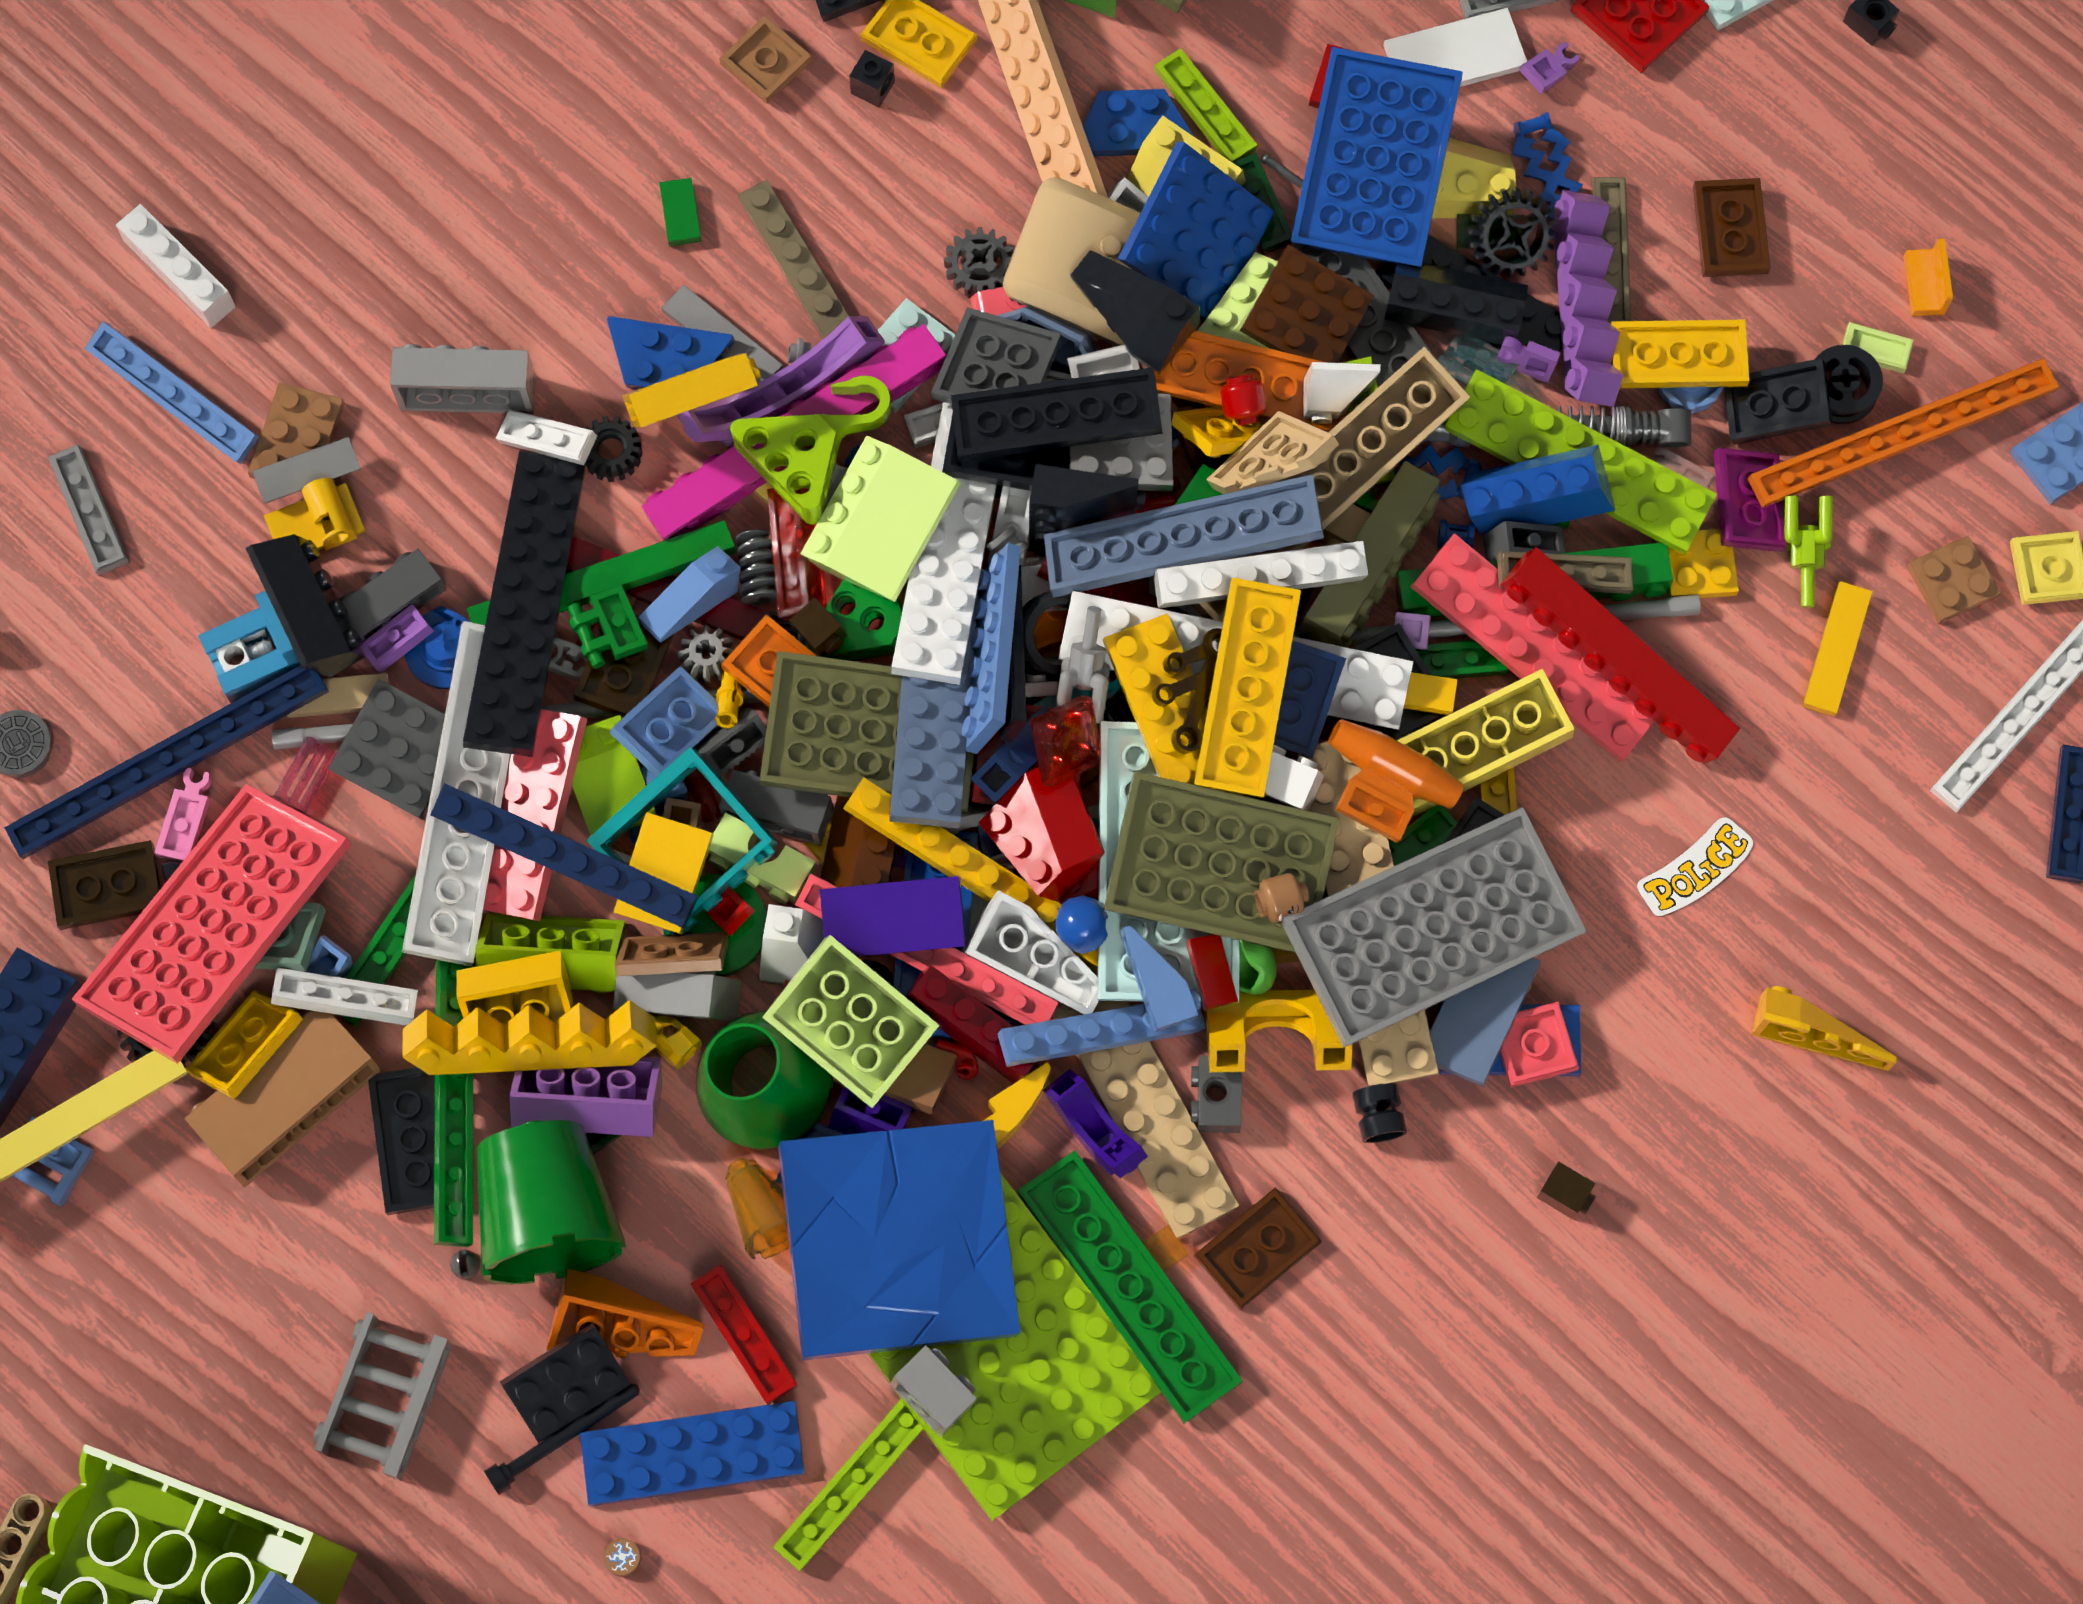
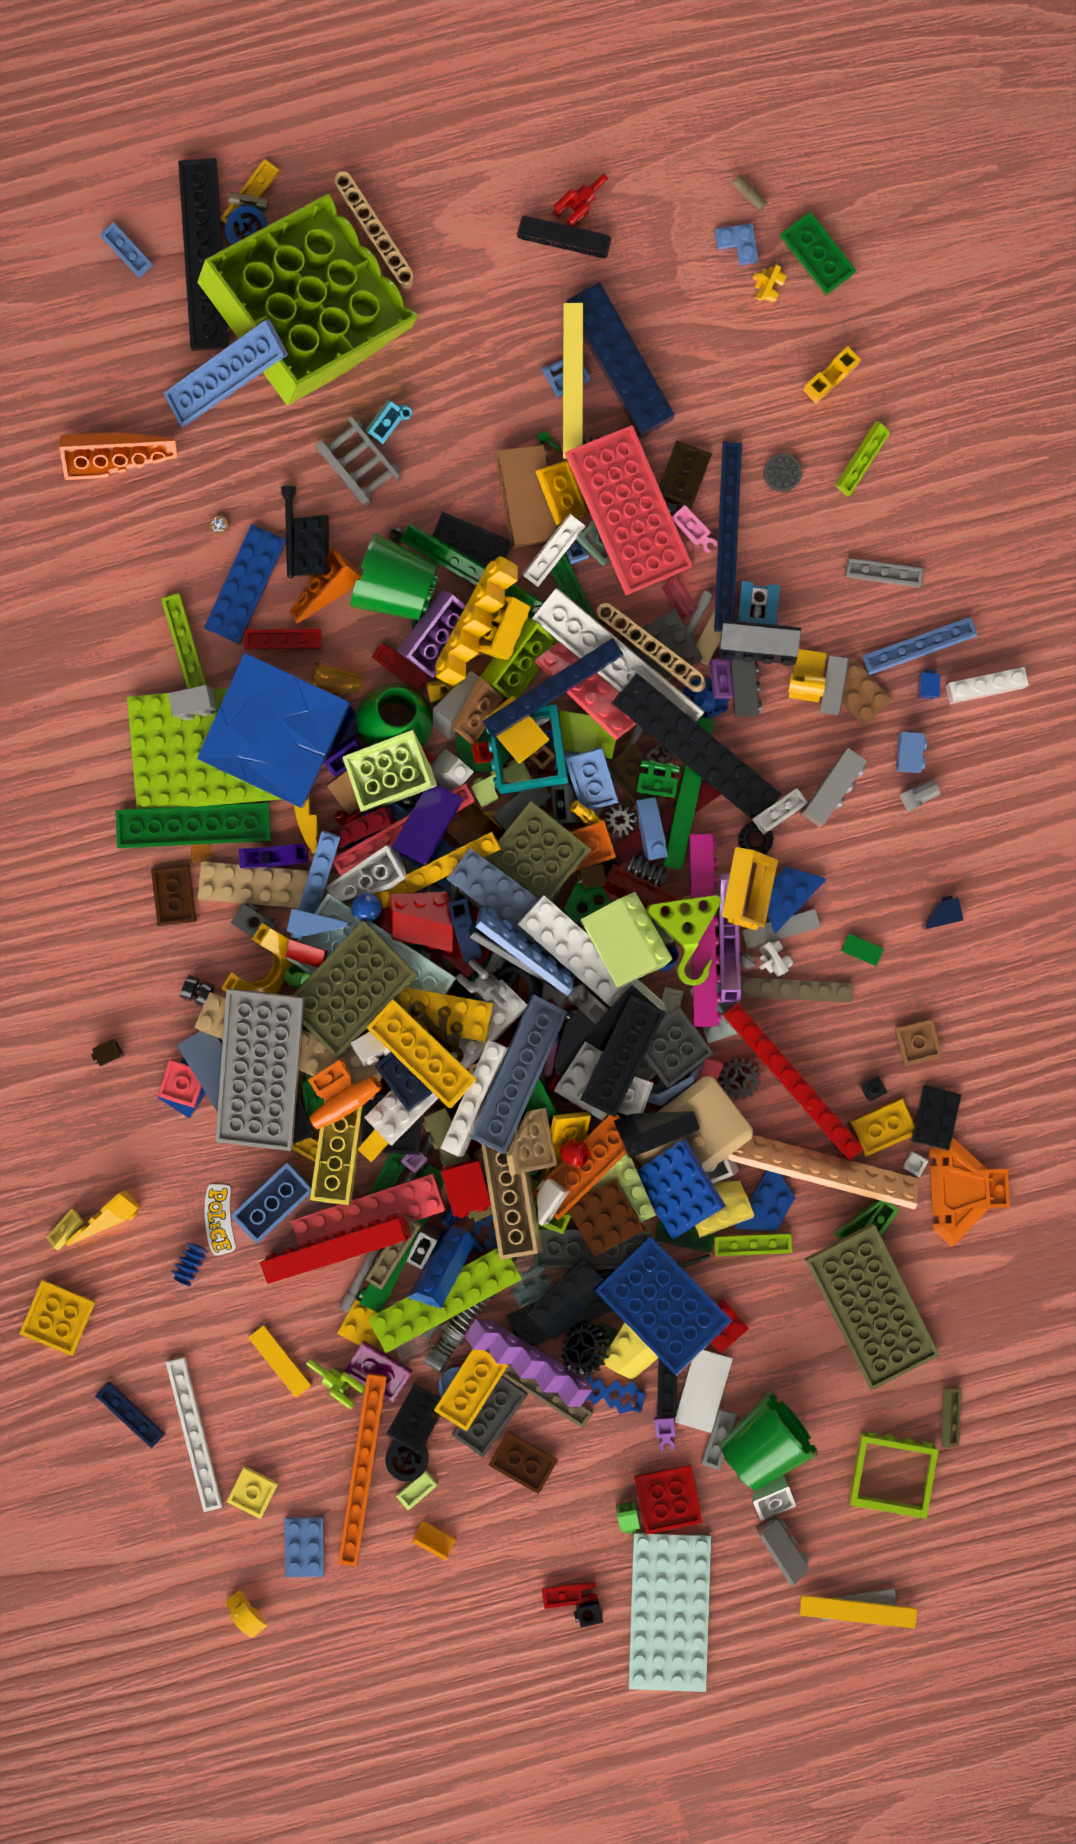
camera: 125 degrees right, 15 degrees up
clear red plate [1030,695,1100,787] -> none
medium nougat head [1254,873,1309,923] -> none
medium lavender plate [1497,336,1560,383] -> none
medium nougat plate [1906,535,2001,624] -> none
none -> yellow plate [19,1280,96,1356]
none -> light yellow plate [46,1209,84,1251]
none -> blue piece [171,1243,209,1286]
none -> medium blue brick [231,1161,312,1244]
none -> medium azure hinge [365,400,412,444]
none -> red tile [372,642,429,691]
none -> red brick [441,1158,491,1218]
none -> dark grey tile [452,1376,528,1457]
none -> green hand [537,431,562,453]
none -> red hinge [542,1582,598,1609]
none -> tan beam [597,603,706,692]
none -> bright green slope [616,1502,640,1534]
none -> black plate [657,1358,677,1416]
none -> red brick [721,1002,863,1160]
none -> white hips [759,940,793,977]
none -> medium blue brick [896,732,927,773]
none -> light grey piece [899,780,941,812]
none -> blue brick [917,670,941,699]
none -> dark blue slope [923,895,964,930]

